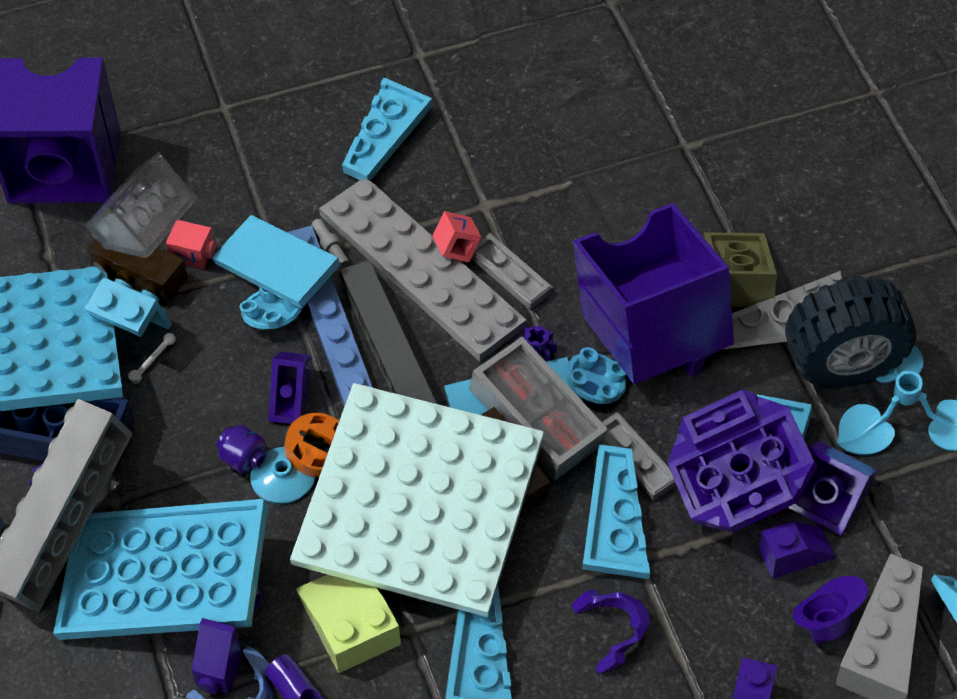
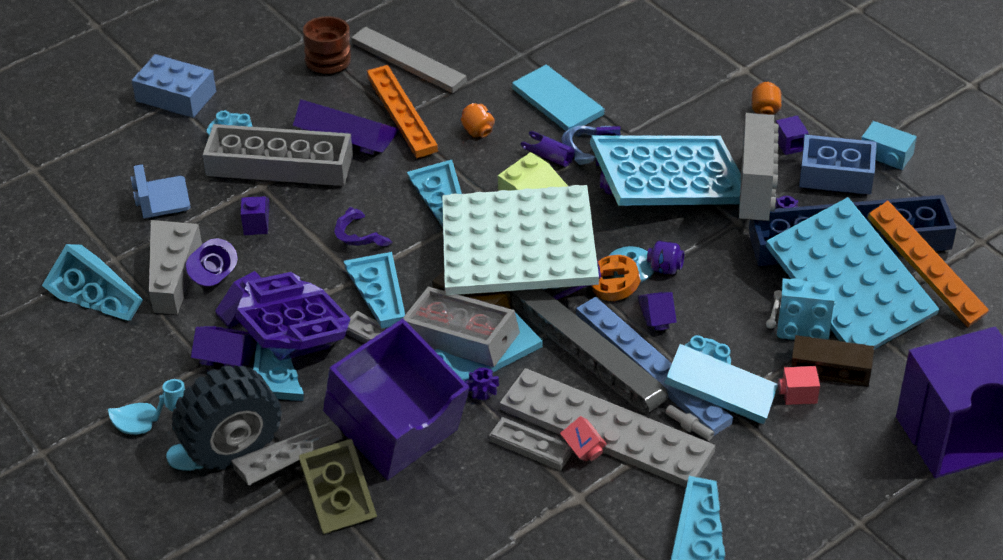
camera: 160 degrees right, 10 degrees down
clear slope [85,152,197,258] -> none

